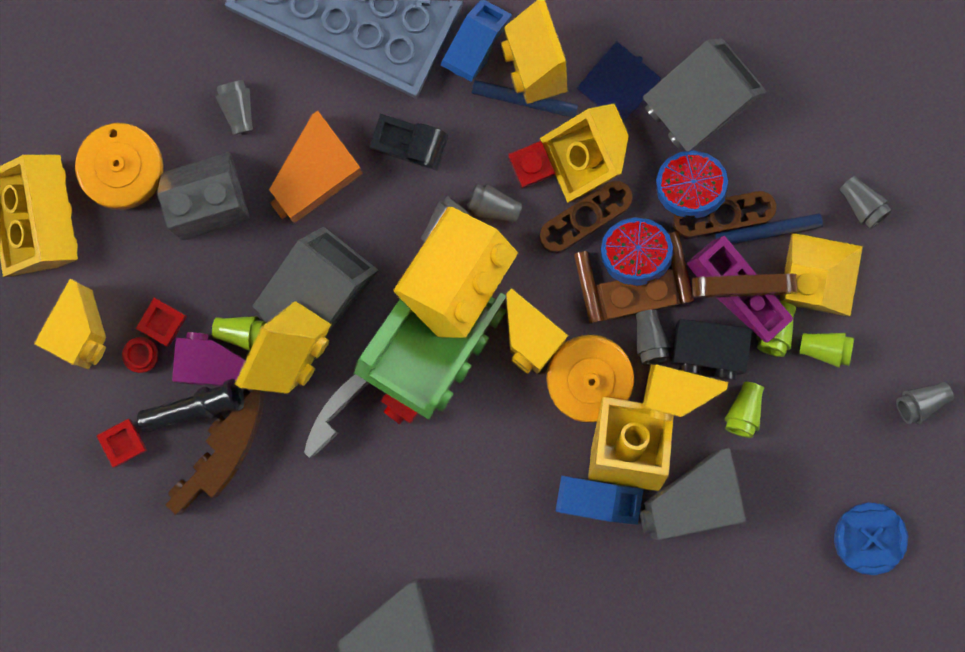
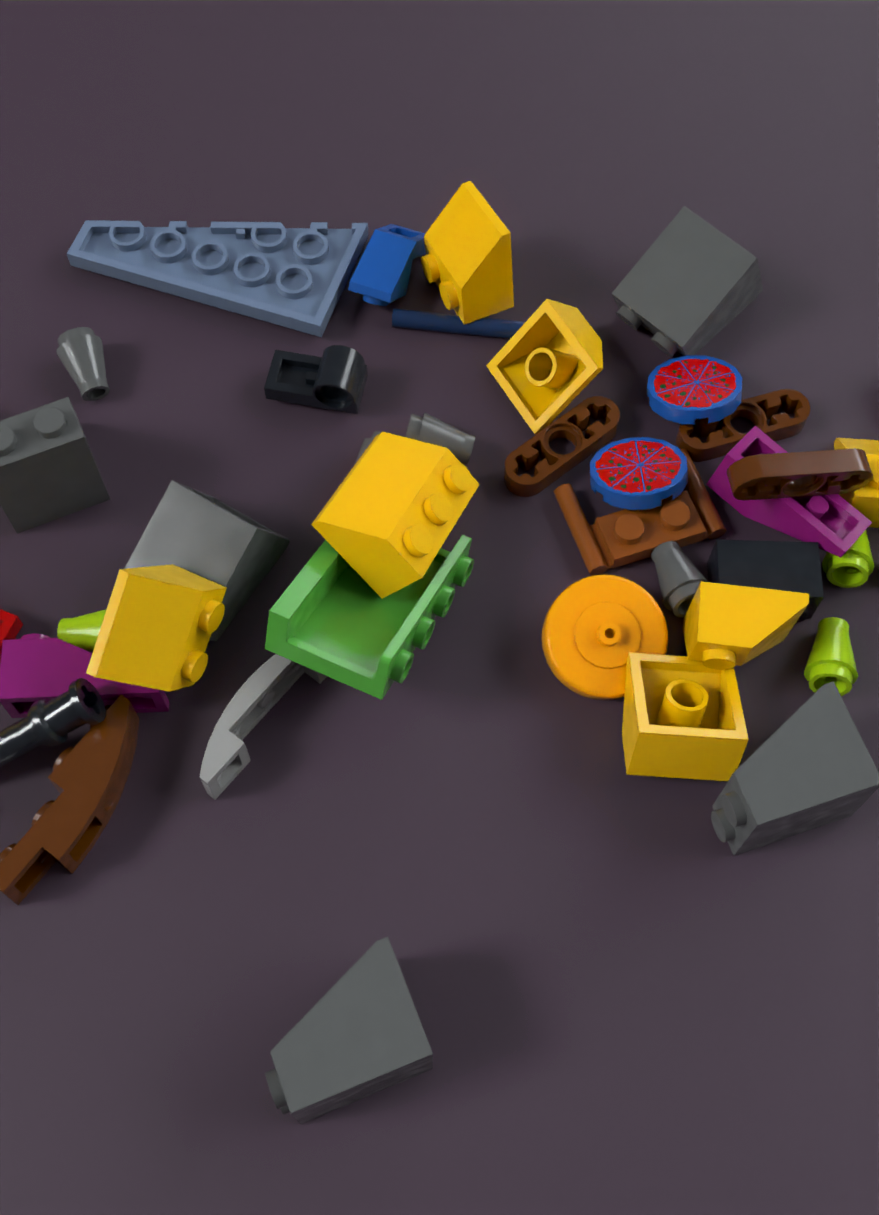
camera: 10 degrees left, 20 degrees down
orange slope [269,111,363,223] -> none
red plate [381,393,419,425] -> none
yellow slope [506,288,568,374] -> none
red plate [508,141,555,189] -> none
blue slope [556,475,644,525] -> none
clear blue piece [577,41,661,123] -> none
dark blue bar [714,213,823,244] -> none

